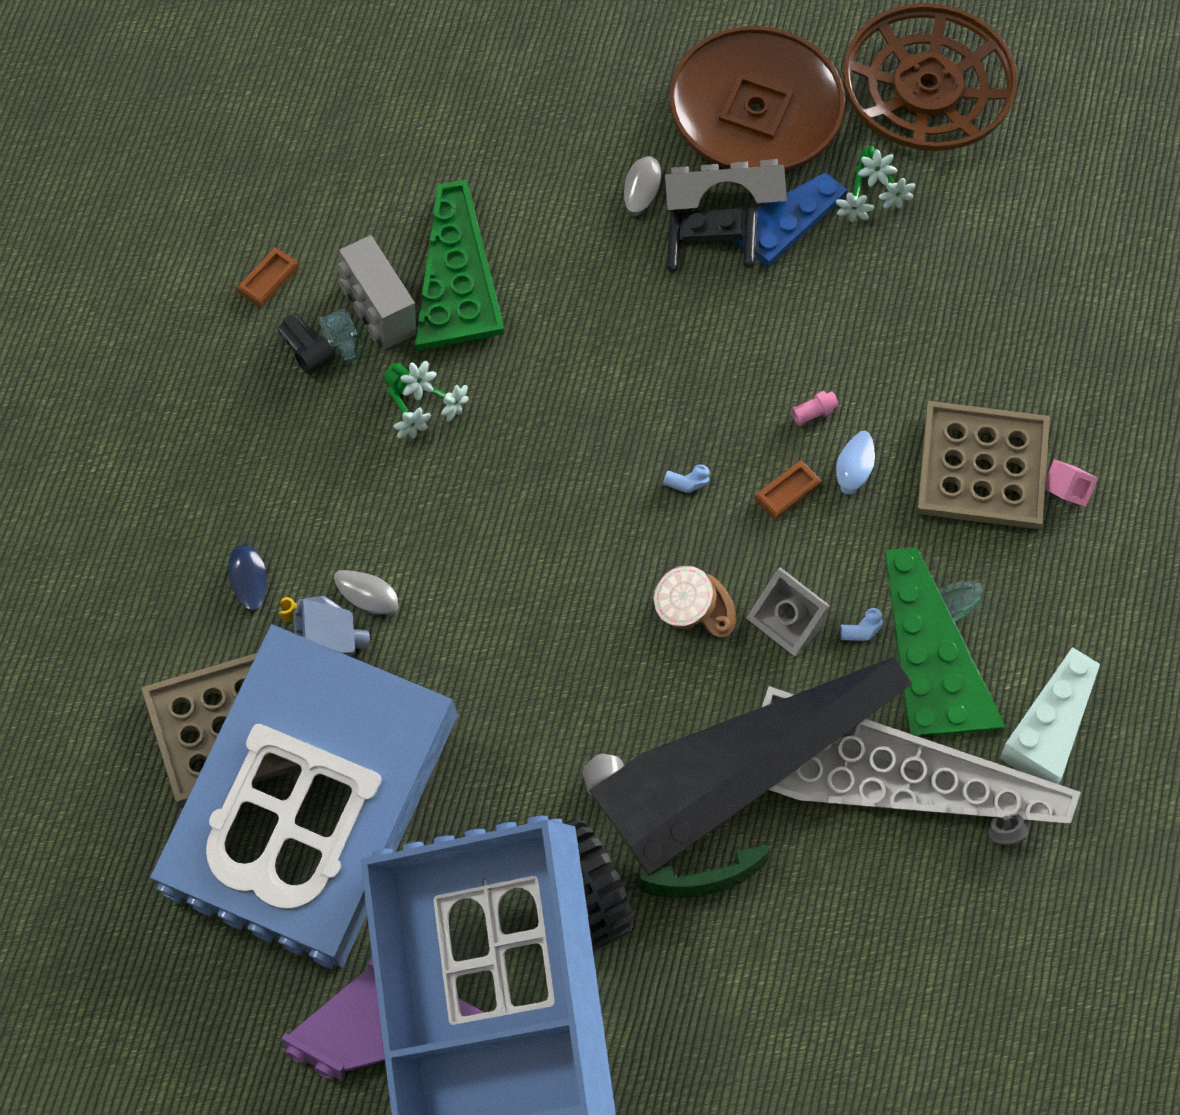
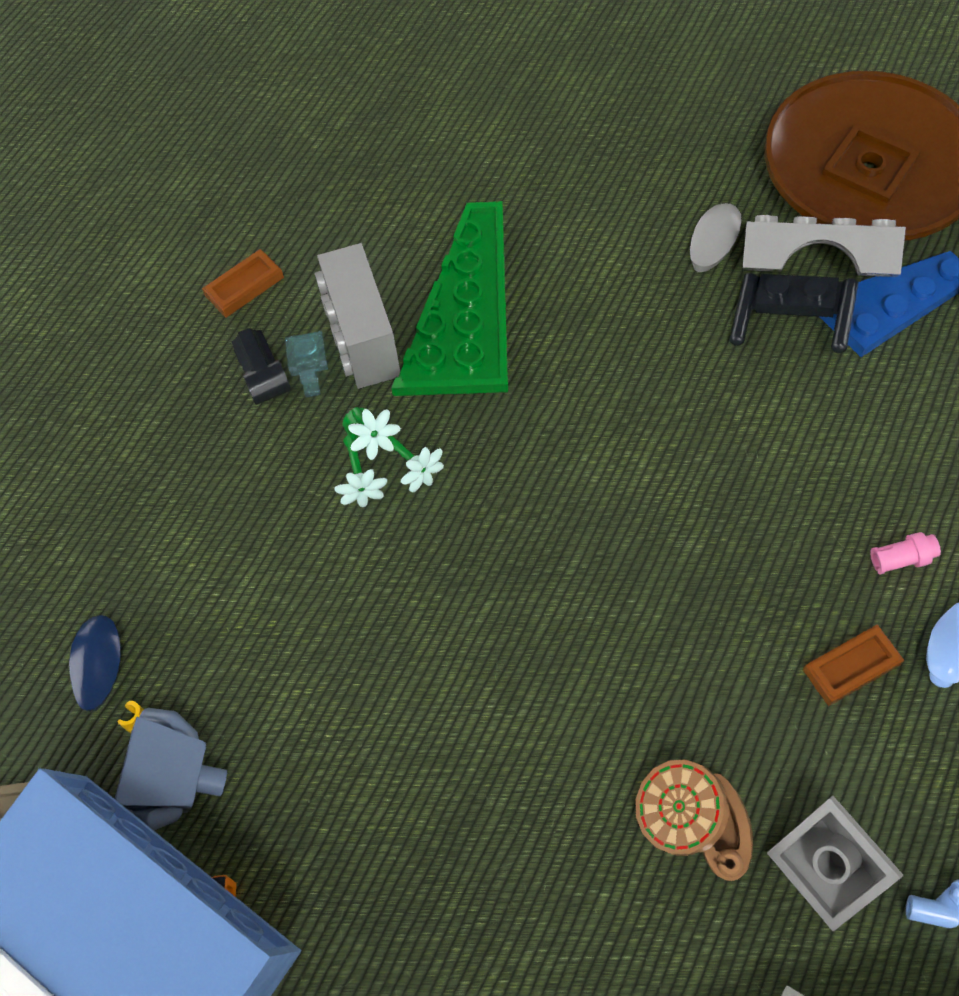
camera: 20 degrees right, 0 degrees up
light grey arm [334,570,399,616] -> none
light blue arm [663,465,710,493] -> none

